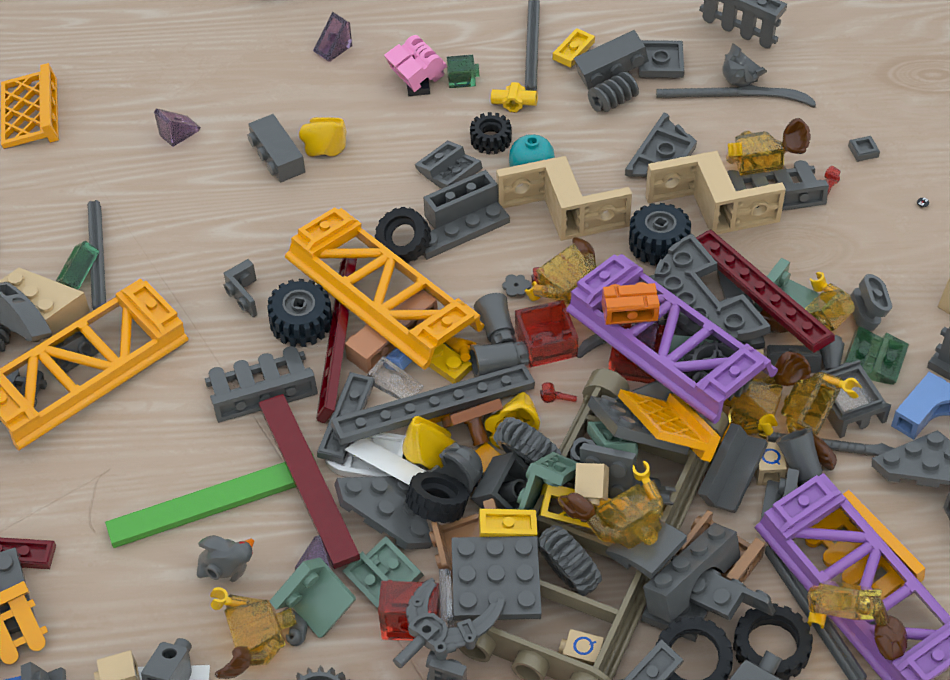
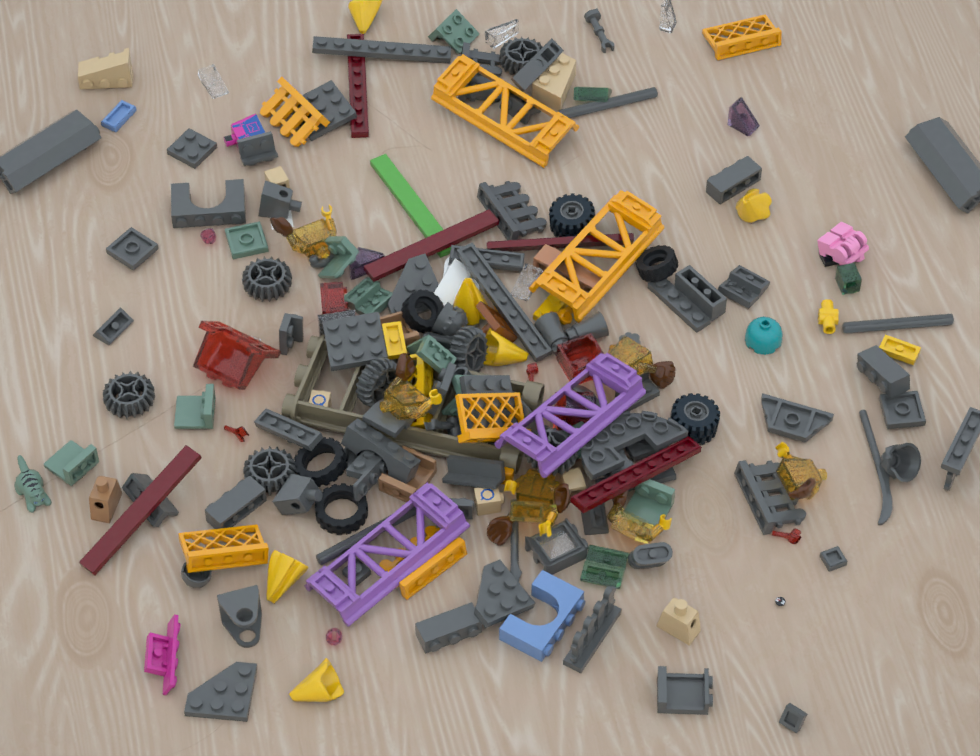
camera: 80 degrees right, 0 degrees up
dark grey animal [197,535,254,582] -> none
dark grey bracket [223,259,257,317] -> none
clear purple slope [313,12,352,61] -> none
dark grey bar [393,578,505,669] -> none
black tyre [470,112,512,155] -> none
tan bracket [496,156,632,241] -> none
tan brick [575,463,609,506] -> none
dark grey piece [588,72,639,112] -> none
orange brick [602,282,660,325] -> none
tan bracket [645,151,786,234] -> none
dark grey plant [776,428,823,487] -> none
clear yellow torso [807,580,908,661] -> none
dark grey cone [820,335,845,371] -> none

